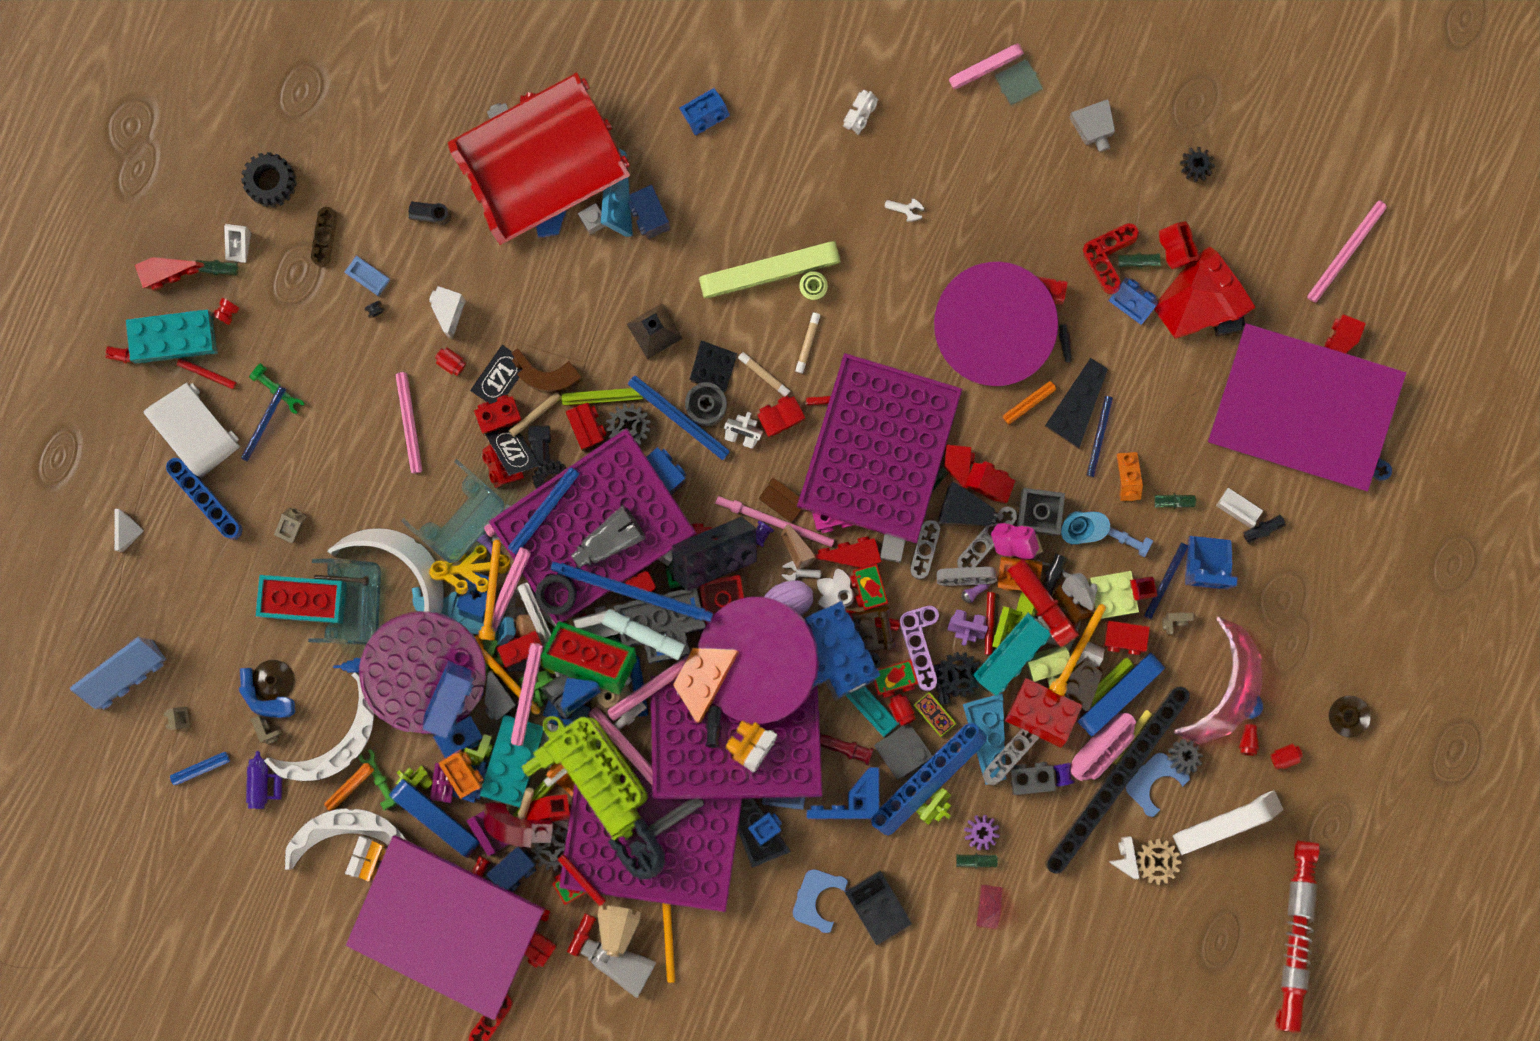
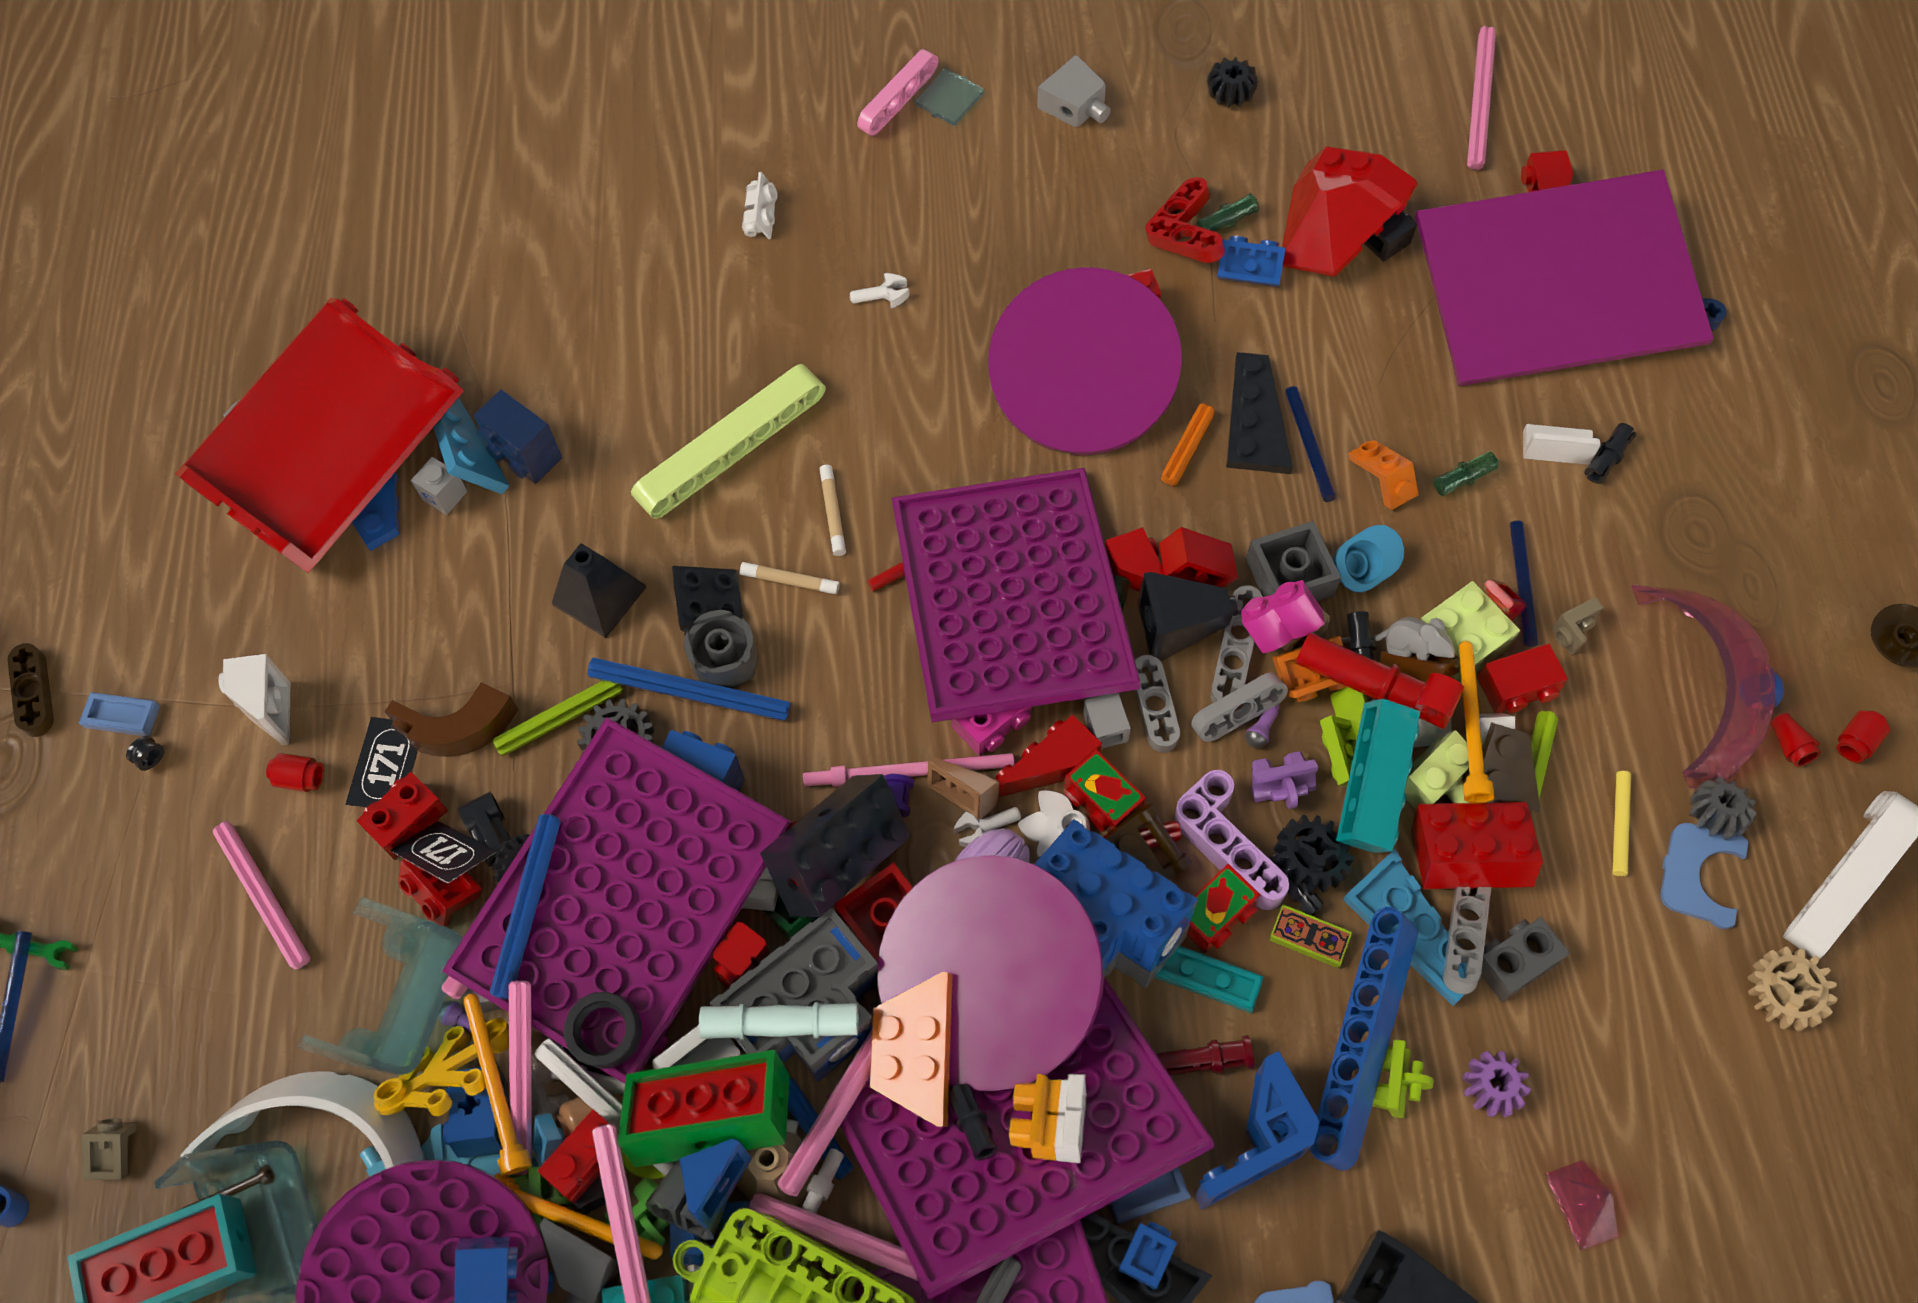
camera: 25 degrees left, 20 degrees down
black piece [408,201,452,225] -> none
tan bar [509,392,561,437] -> none
blue piece [551,561,713,622] -> none
red brick [566,402,607,451] -> none
dark grey piece [571,505,646,568] -> none
blue bracket [679,88,729,135] -> none
white hips [724,412,763,449] -> none
red brick [757,395,805,438] -> none
reddish brown panel [759,477,802,523] -> none
yellowish green cone [799,272,828,300] -> none
dark grey slope [874,724,933,780] -> none
red brick [888,694,916,727] -> none
clear green axle [956,853,998,869] -> none
red bar [984,592,996,655] -> none
black beam [1045,686,1190,874] -> none
dark purple bush [1053,763,1074,787] -> none
black animal [1058,324,1072,363] -> none
bright pink brick [1070,713,1136,781] -> none
blue beam [1077,652,1165,737] -> none
medium blue piece [1108,527,1153,558] -> none
white slope [1108,836,1139,879] -> none
red brick [1159,221,1199,269] -> none
blue bracket [1185,536,1237,590] -> none

